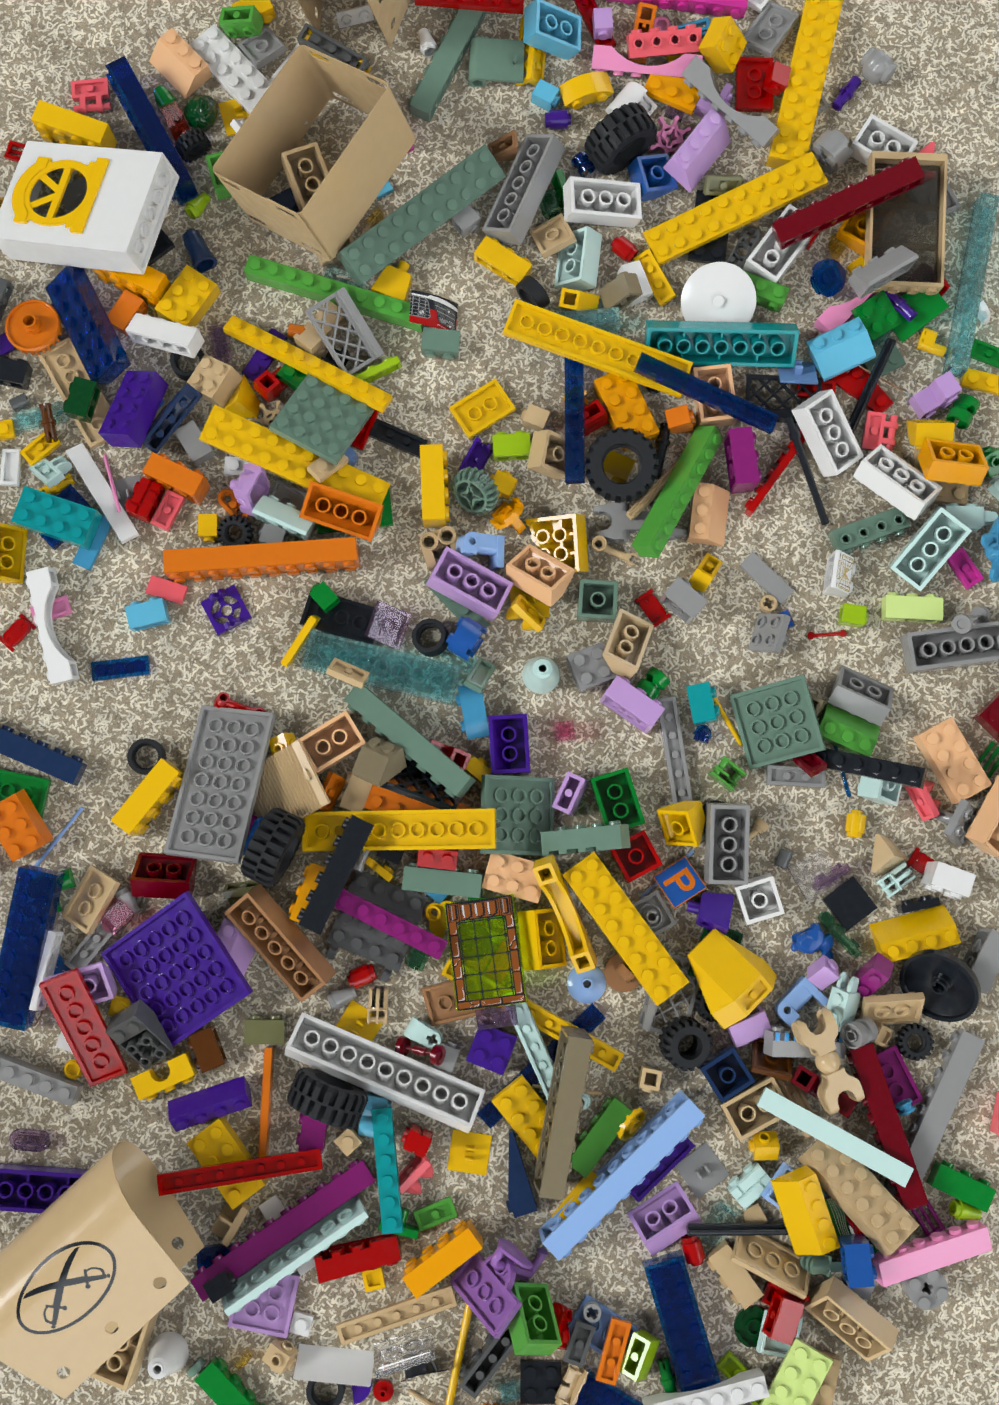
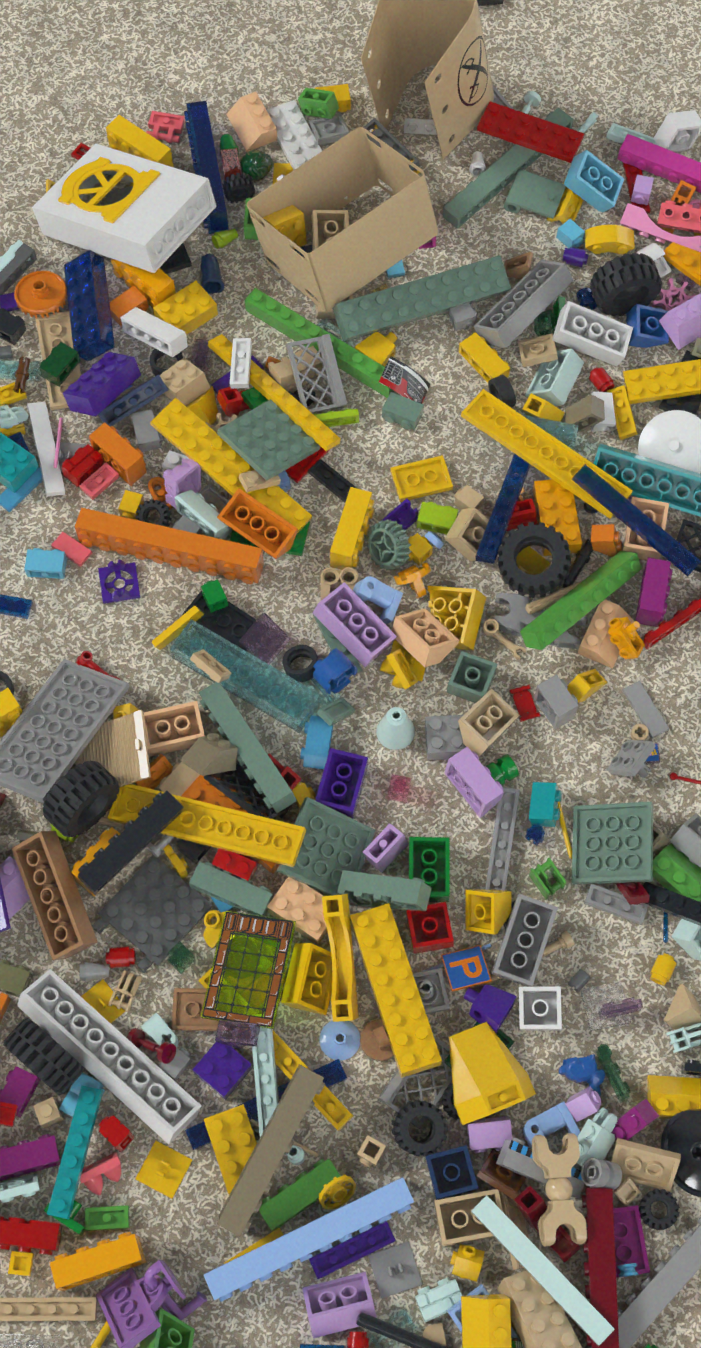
camera: 20 degrees right, 15 degrees down
magenta brick [334,889,448,960] -> none
dark blue slope [506,1128,538,1218] -> none
black tile [821,876,878,931] -> none
none -> white plate [230,338,252,389]
none -> yellow brick [263,205,307,249]
none -> light blue tile [424,531,444,549]
none -> light orange brick [608,617,645,659]

